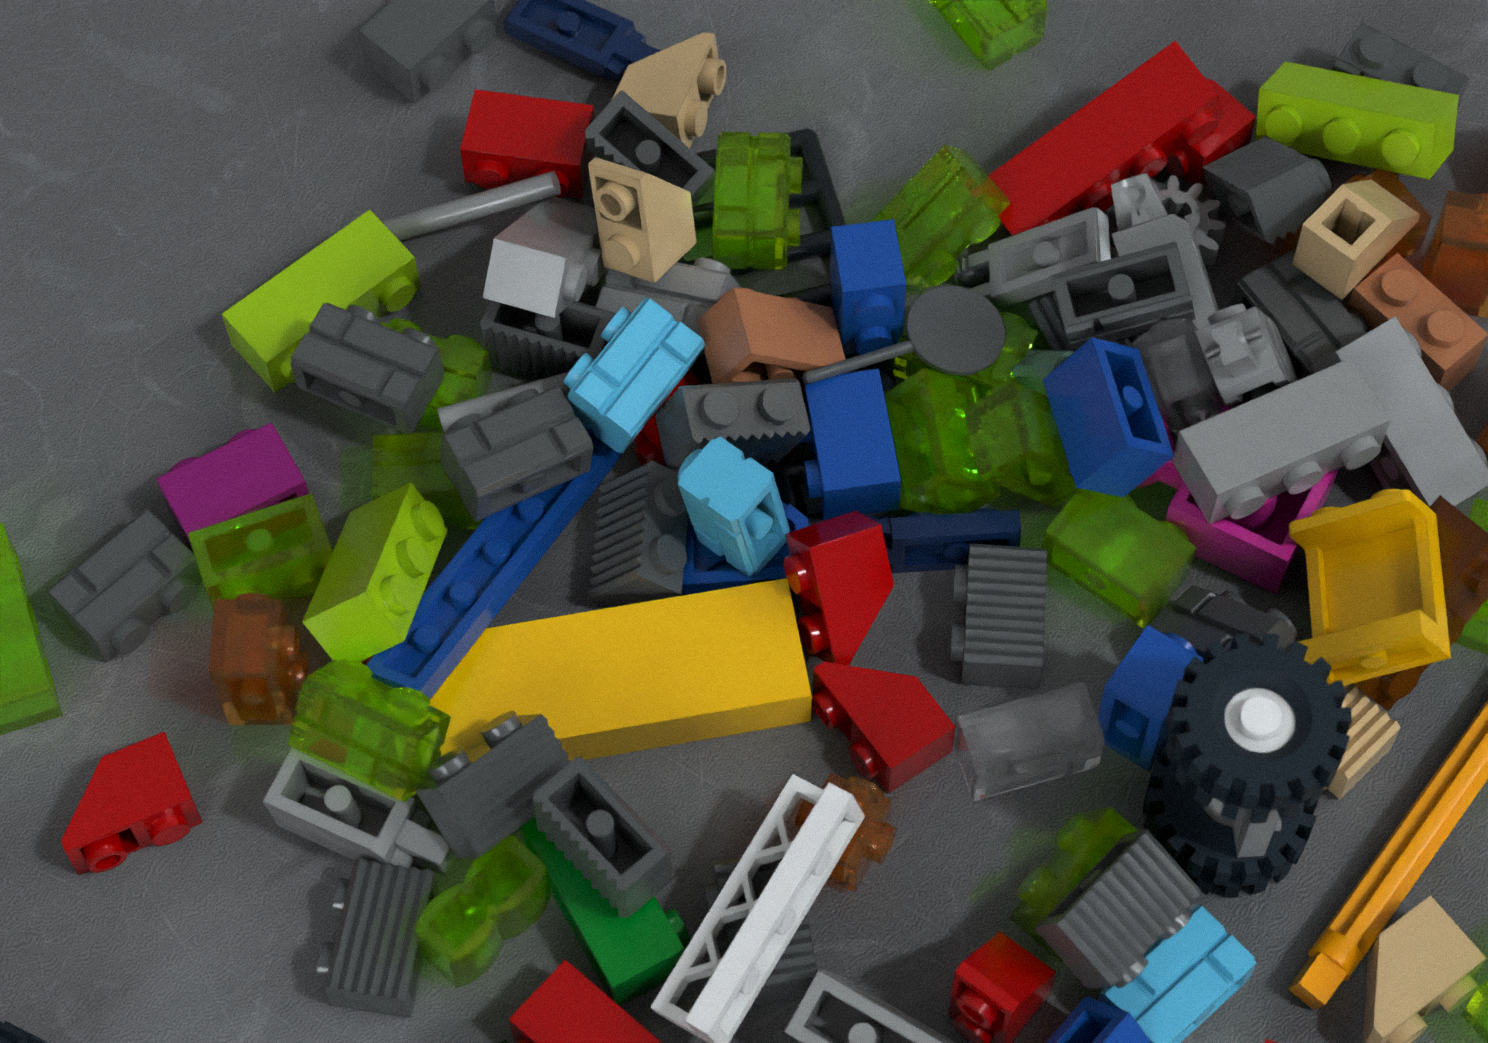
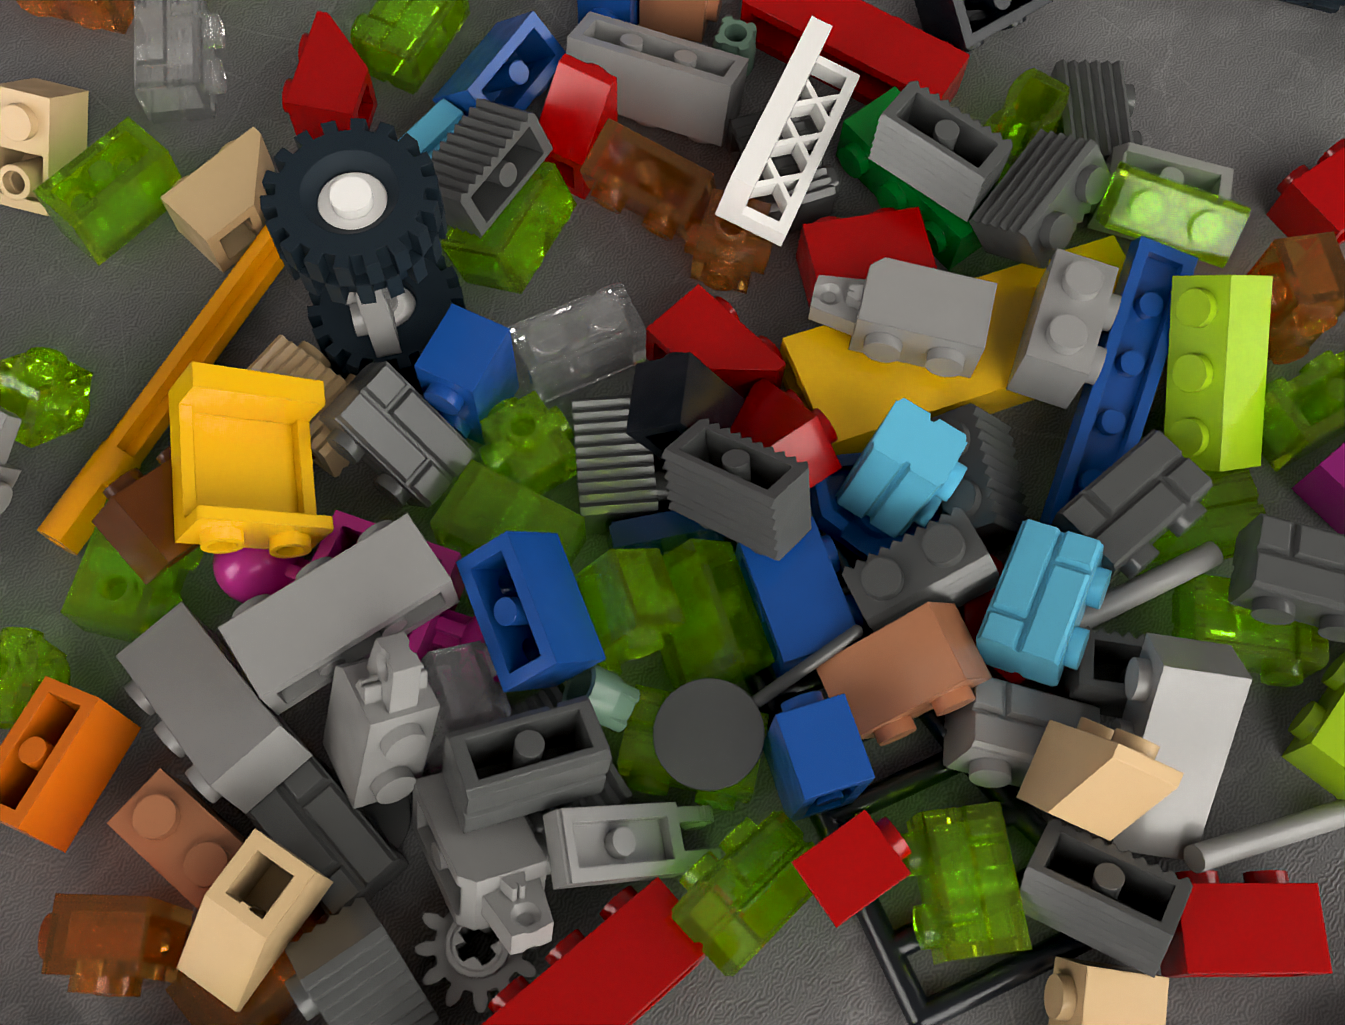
camera: 165 degrees right, 5 degrees up
none -> clear neon green brick [478,390,577,505]
none -> clear orange brick [580,118,717,242]
none -> black brick [626,352,745,462]
none -> dark grey brick [661,418,812,561]
none -> red slope [791,809,912,928]
none -> red brick [796,207,937,308]
none -> light grey hinge [808,257,998,378]
none -> light grey brick [1006,248,1122,409]

